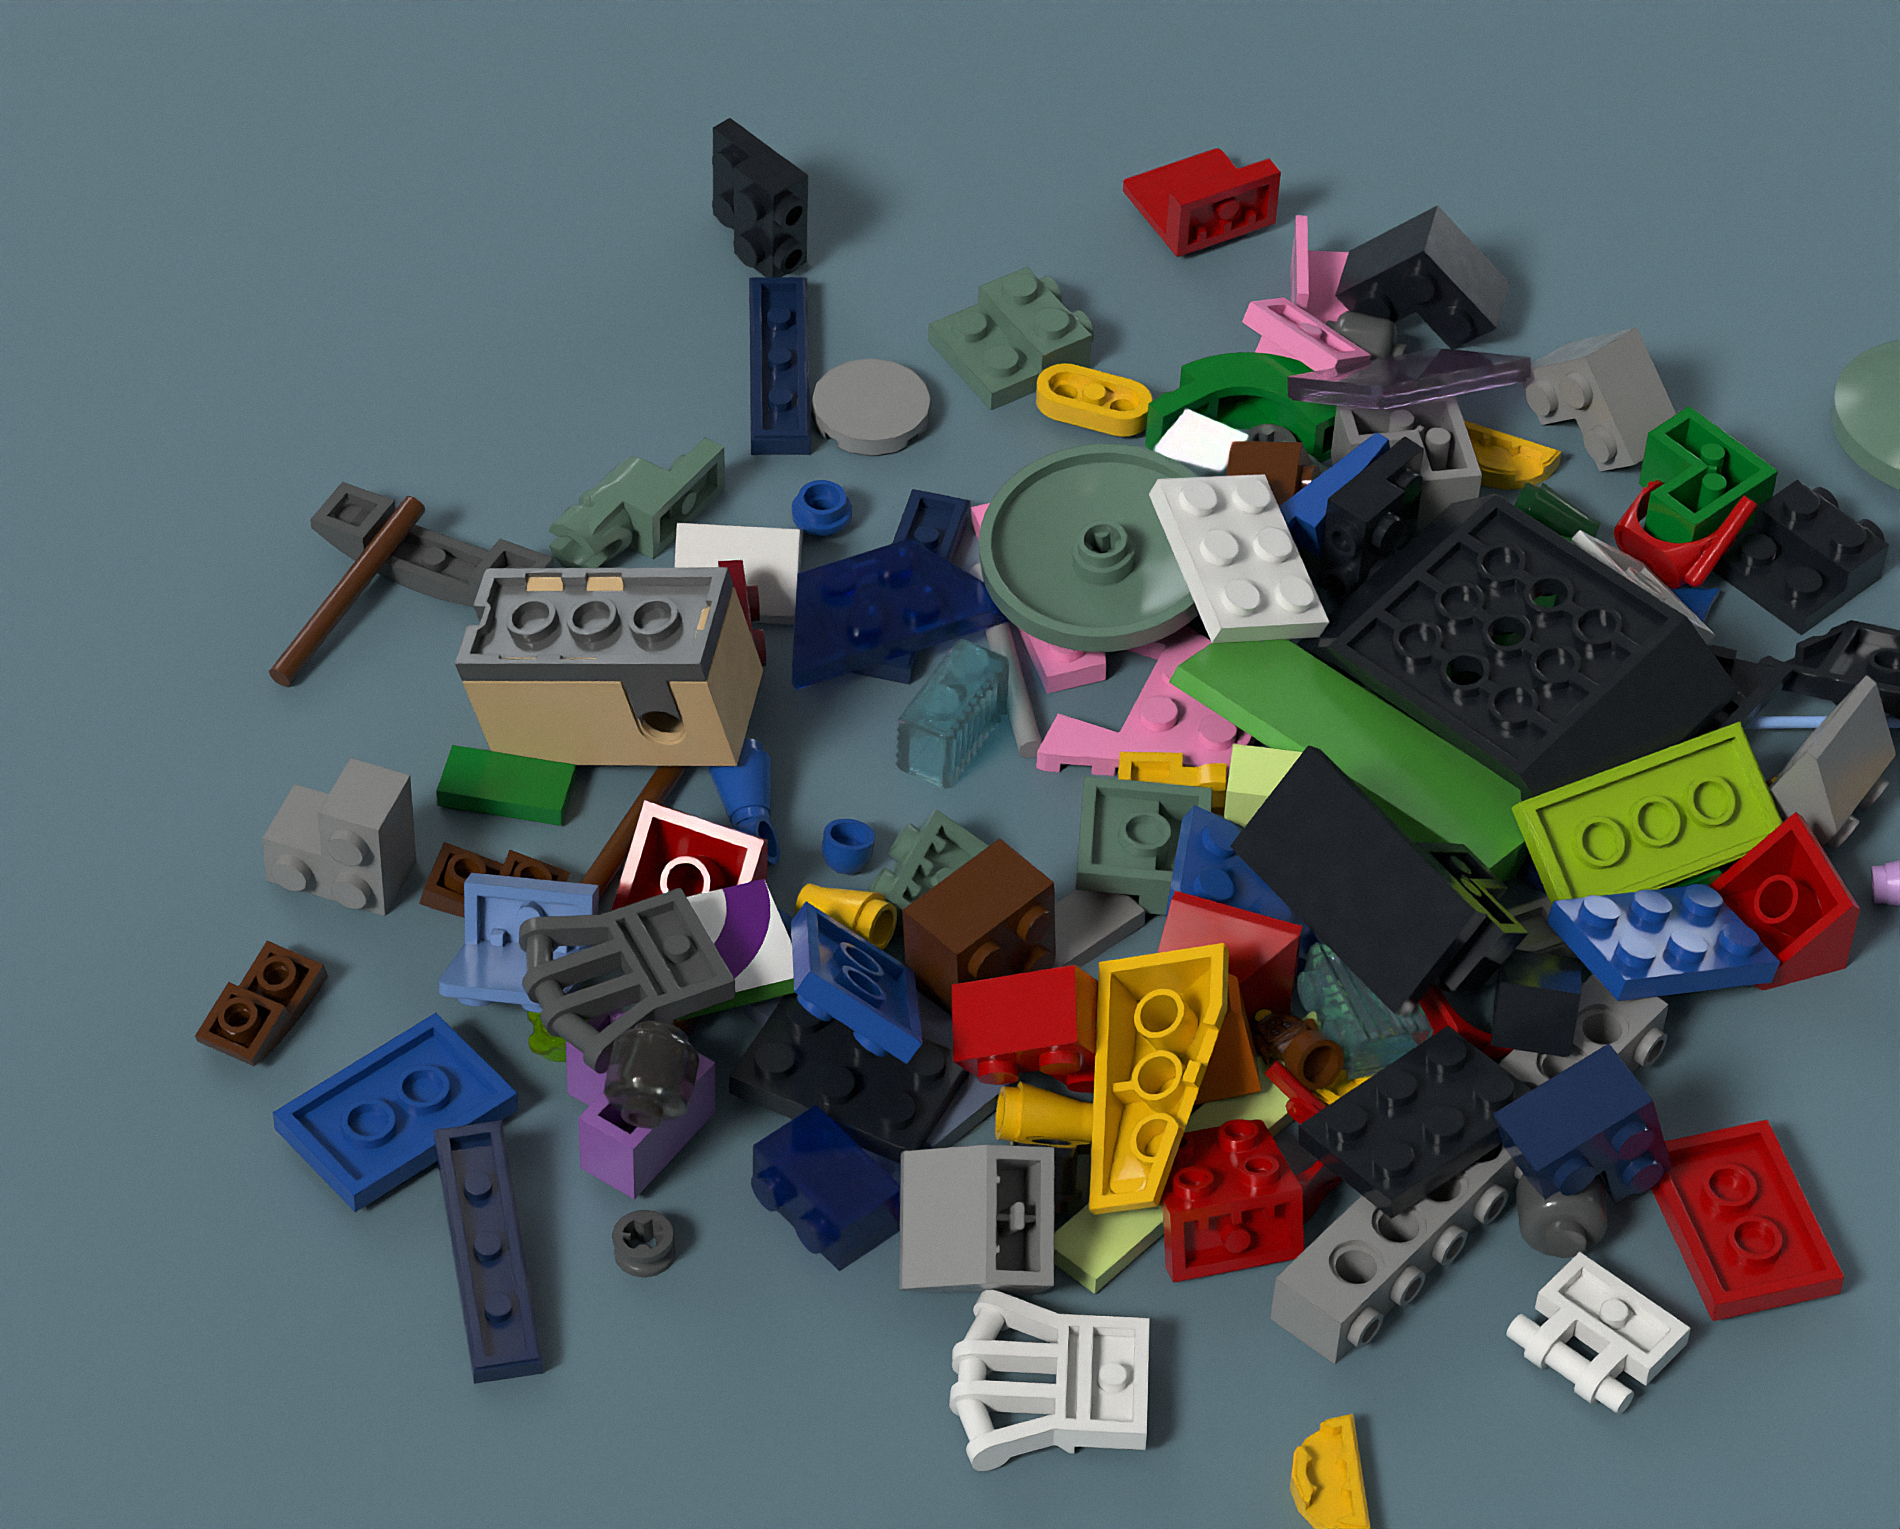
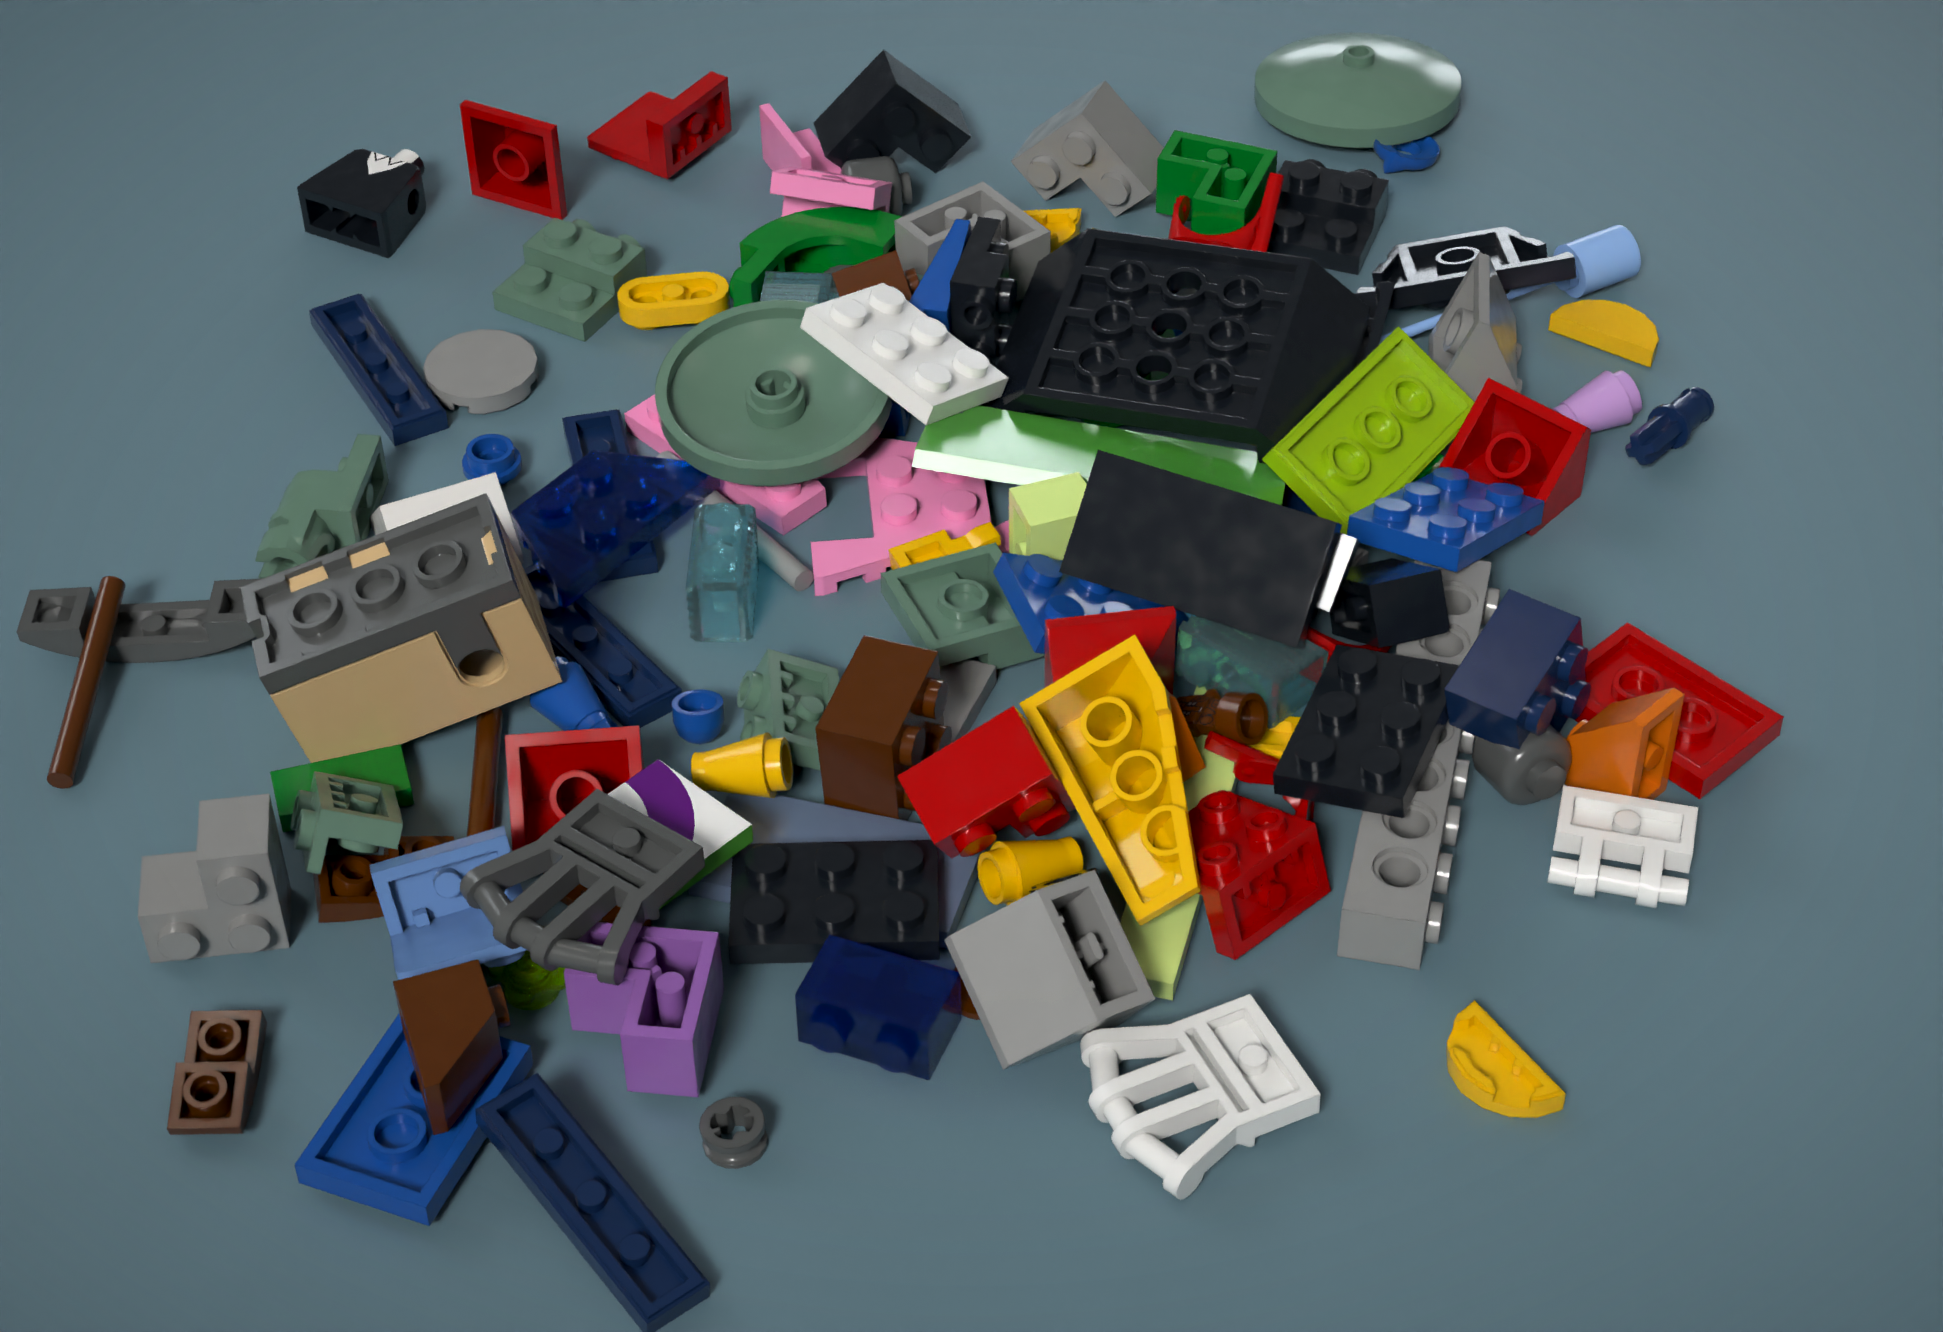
camera: 25 degrees left, 5 degrees down
clear smoke head [603,1021,700,1129] -> none
black plate [712,118,808,277] -> none
blue plate [791,902,923,1064] -> none
clear purple tile [1287,348,1531,410] -> none
none -> sand green bracket [291,771,403,874]
none -> black torso [297,149,426,259]
none -> reddish brown slope [393,959,510,1135]
none -> red slope [460,99,567,220]
none -> dark blue tile [524,559,682,728]
none -> orange slope [1564,688,1685,800]

